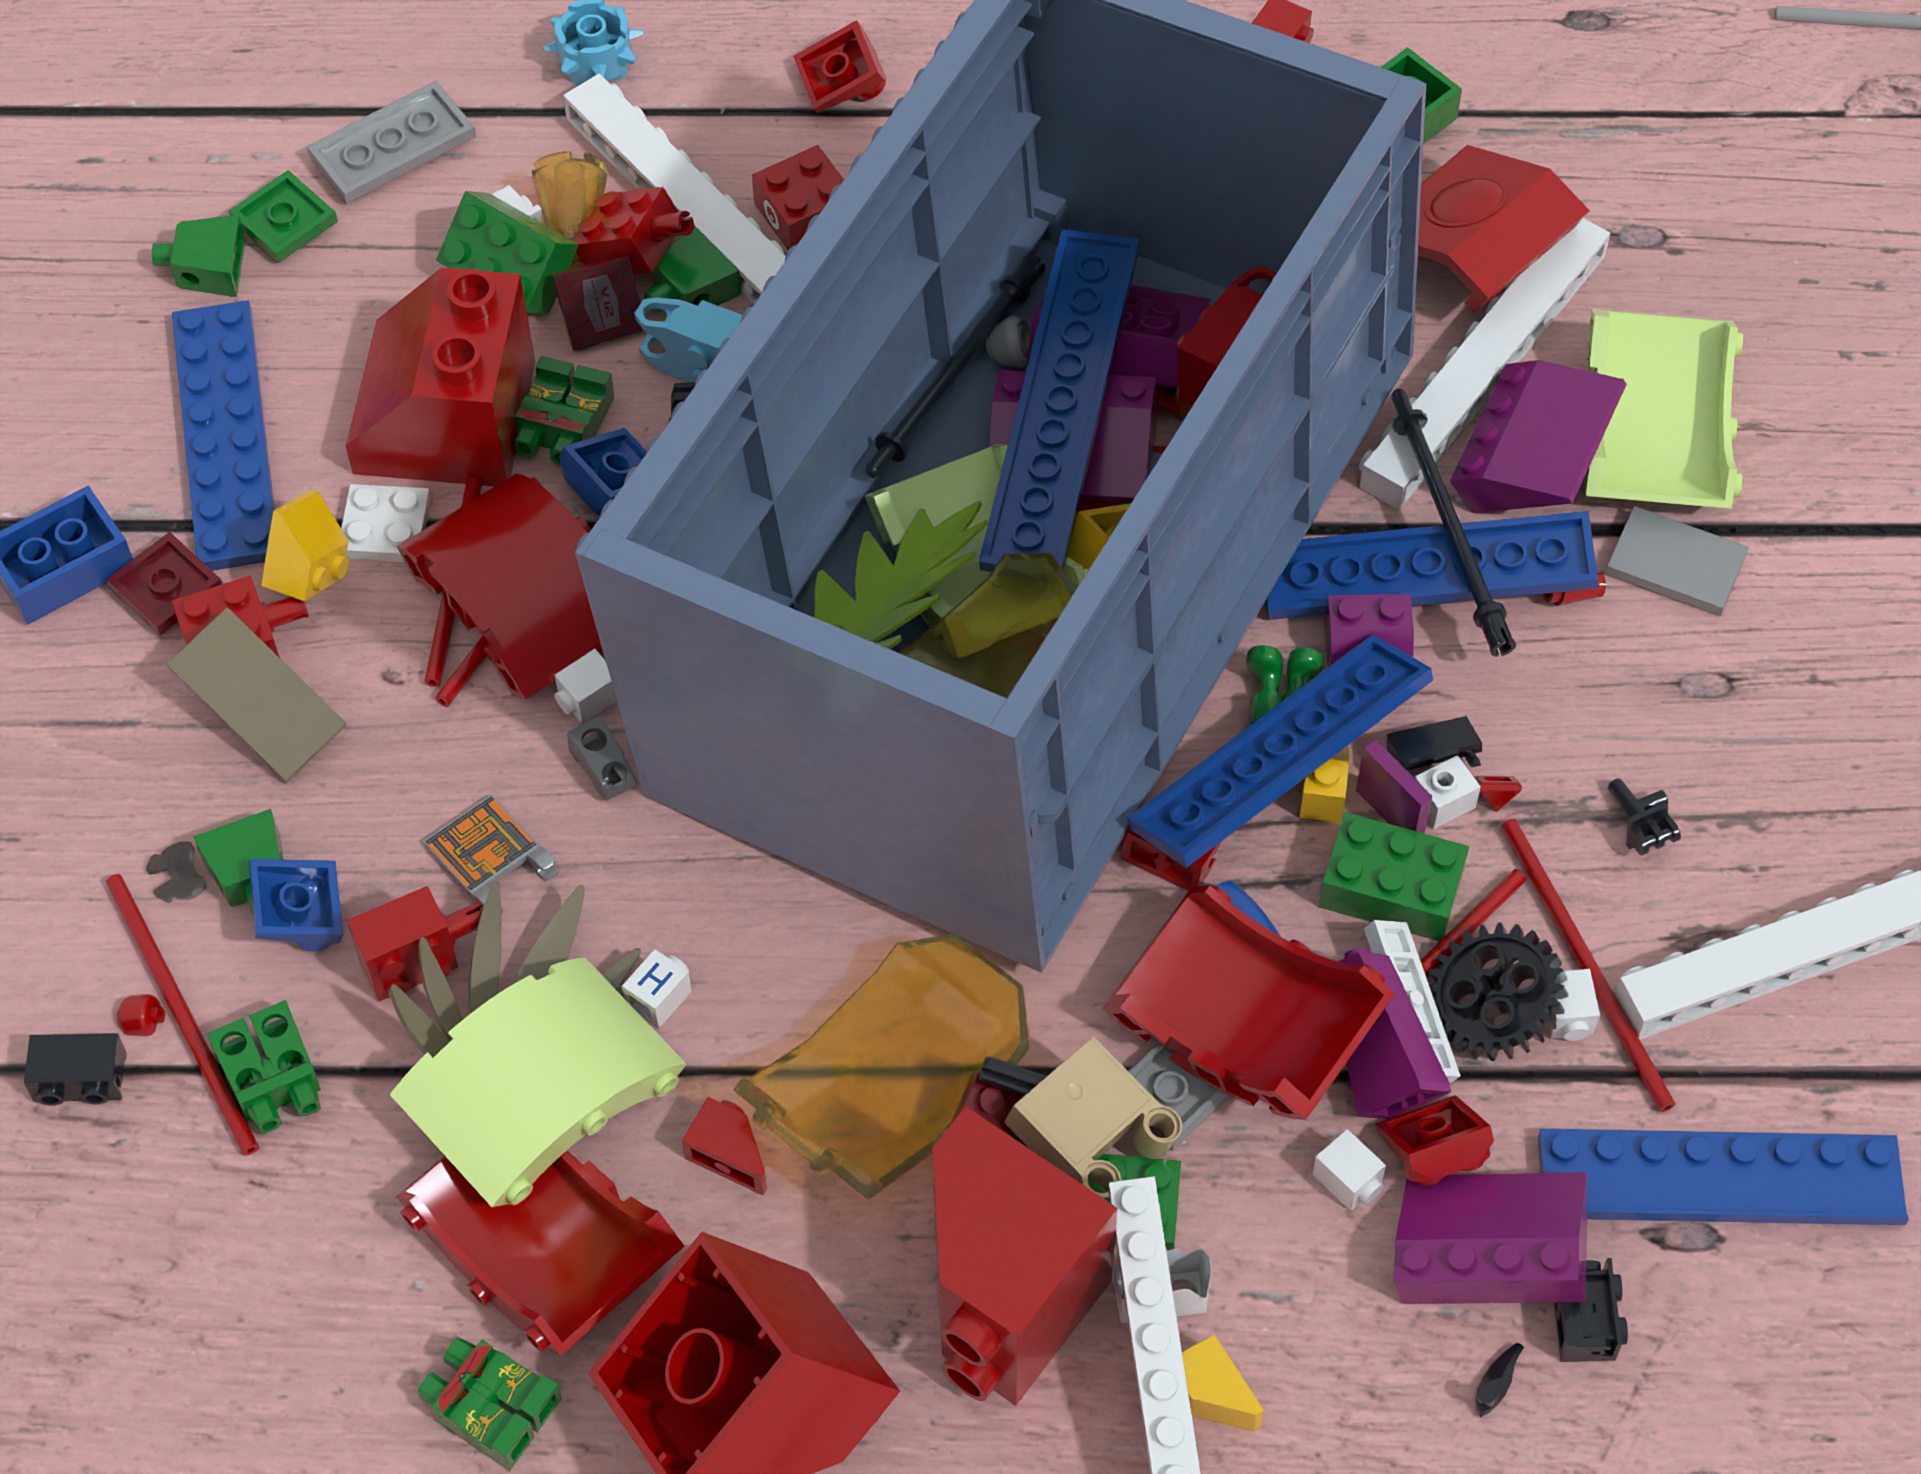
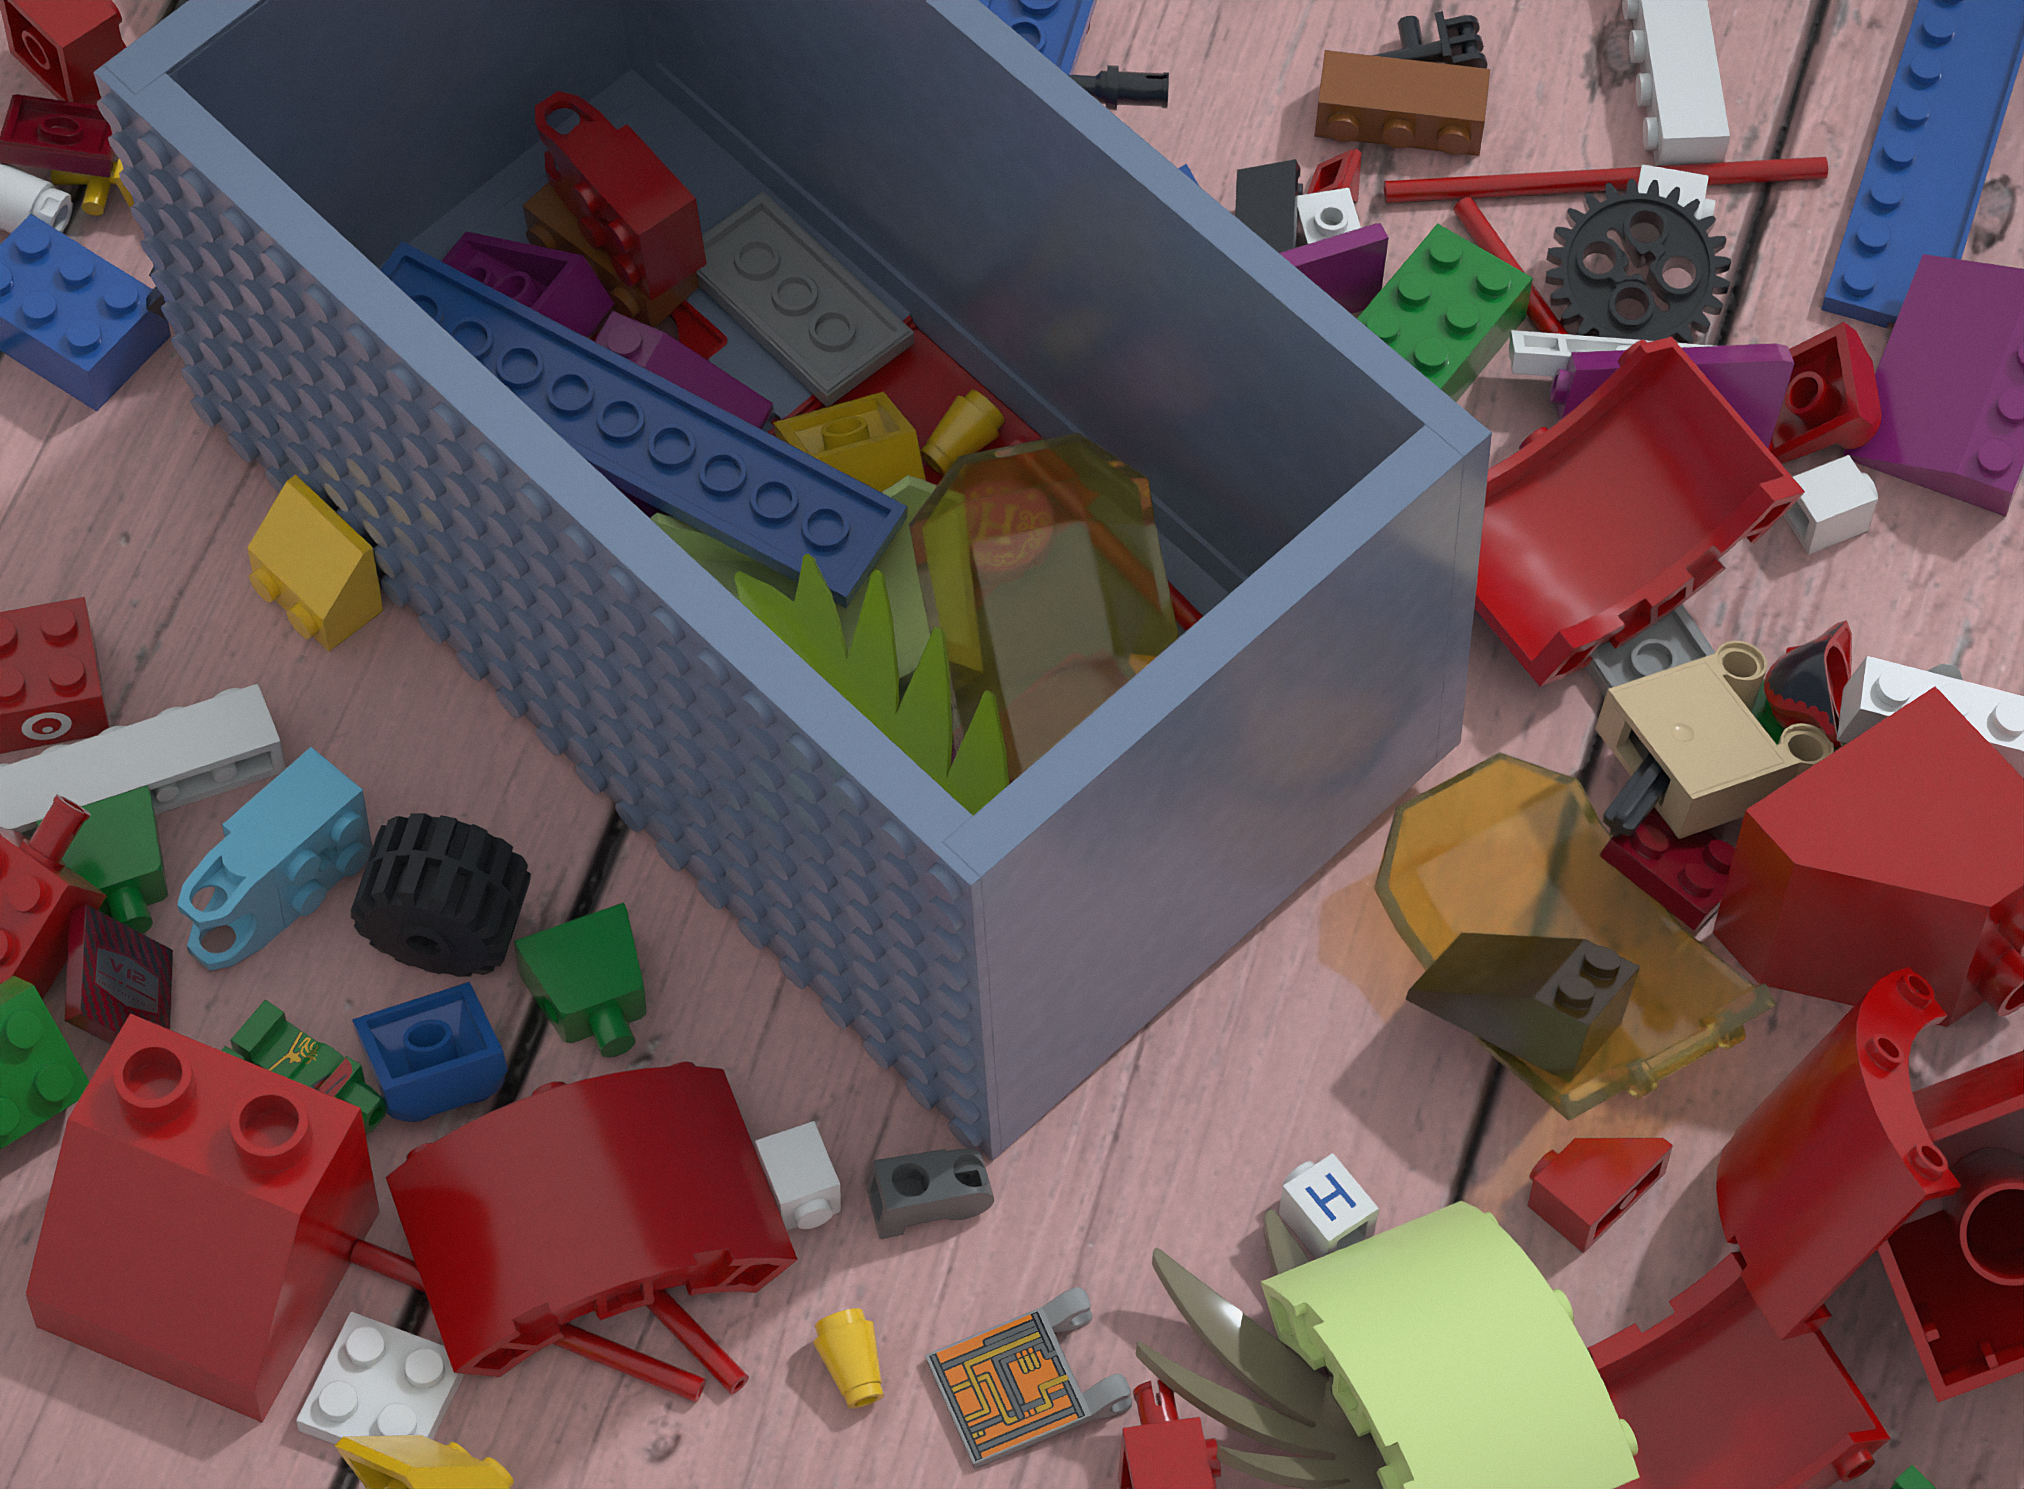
camera: 75 degrees left, 0 degrees up
none -> yellow cone [813,1308,884,1409]
none -> dark orange brick [1314,50,1490,156]
none -> dark brown slope [1405,932,1640,1083]
none -> red panel [1716,967,1961,1341]
none -> hat [1764,620,1852,748]

